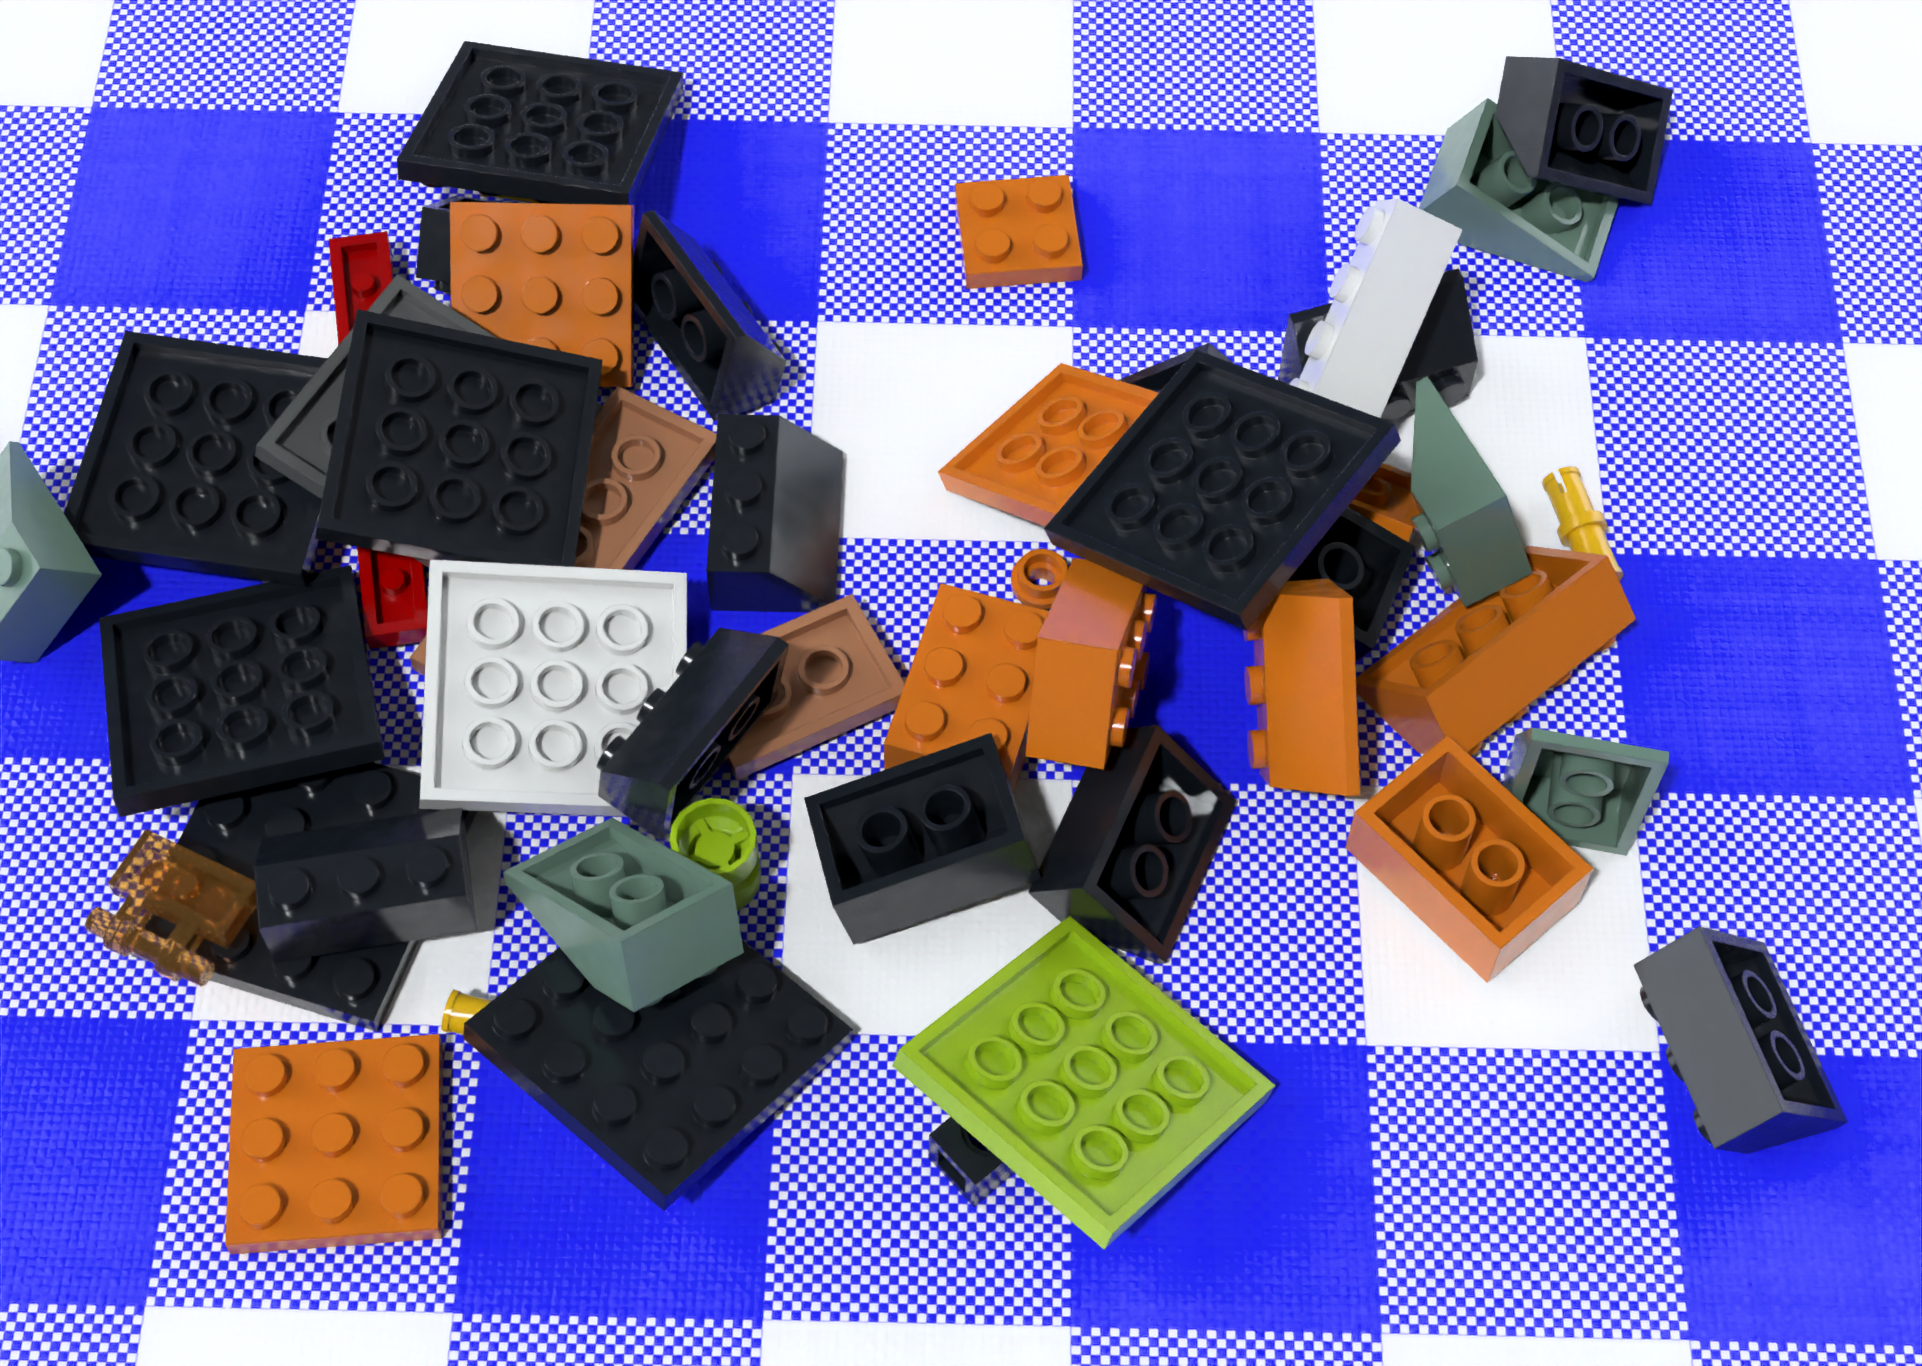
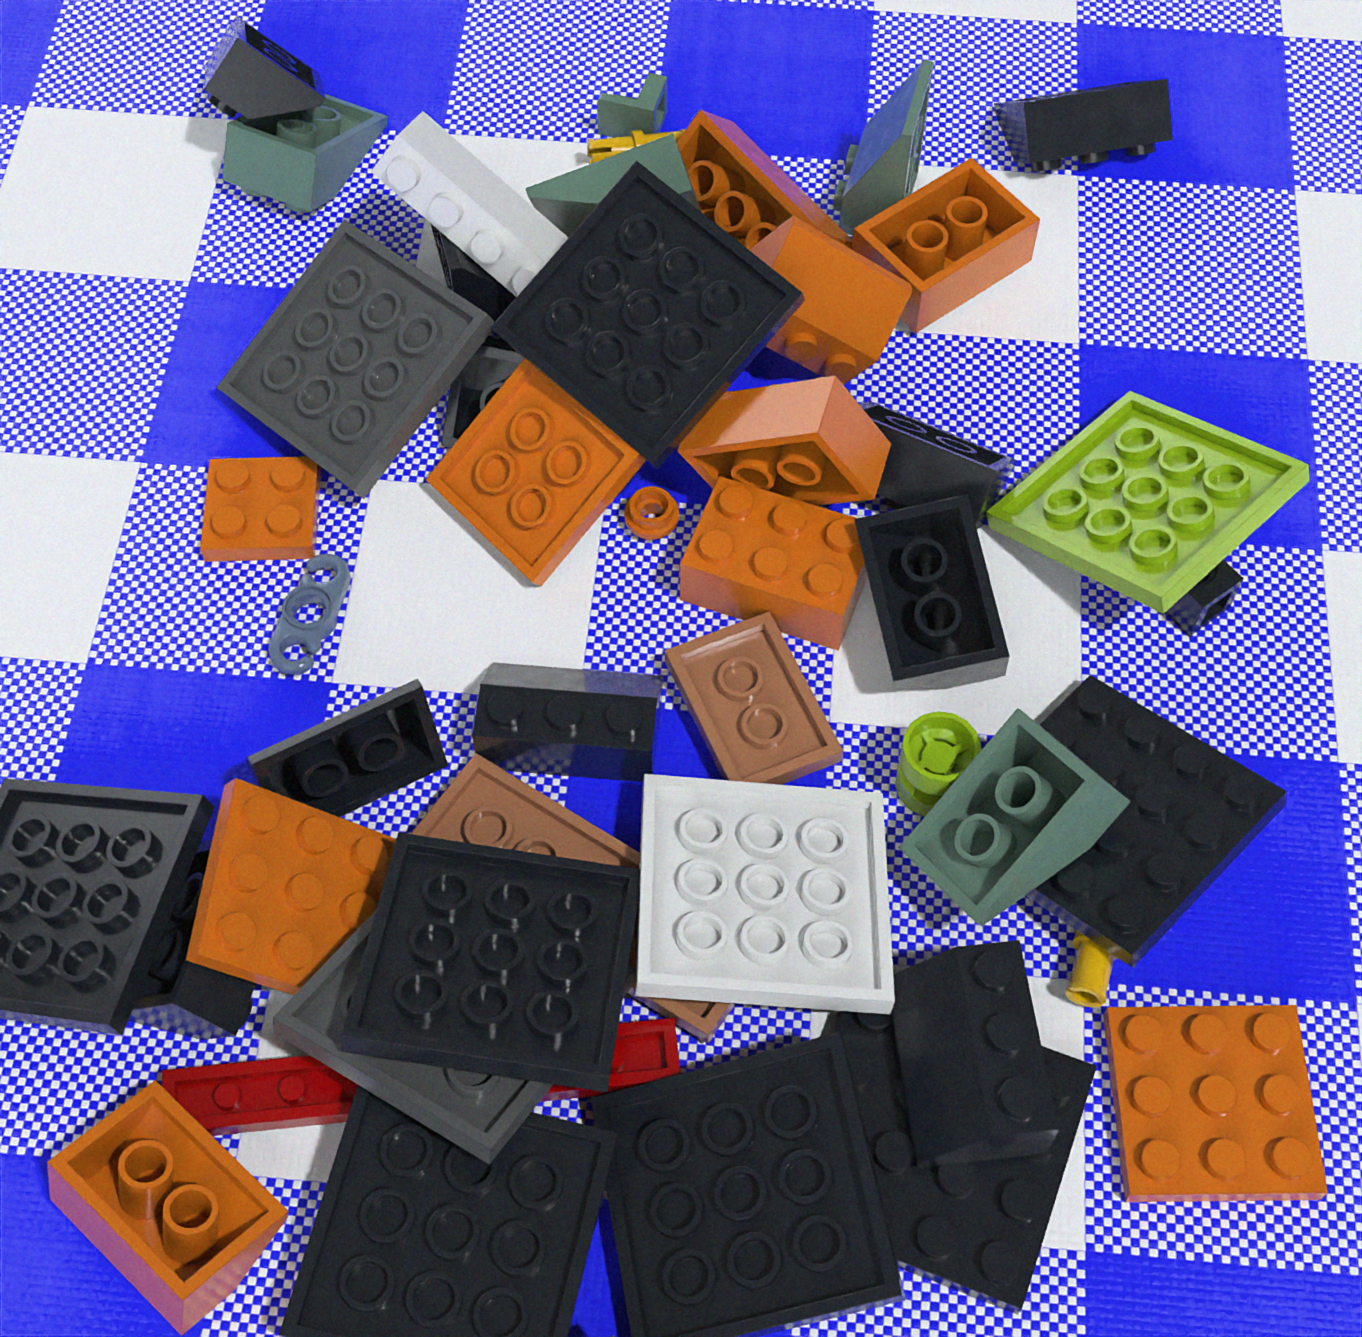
camera: 85 degrees left, 0 degrees up
clear orange plate [85,829,257,987] -> none
black slope [597,628,789,841] -> none
none -> orange slope [47,1080,289,1336]
none -> dark grey plate [216,219,495,499]
none -> sand blue piece [268,553,351,675]
none -> sand green panel [597,72,668,138]

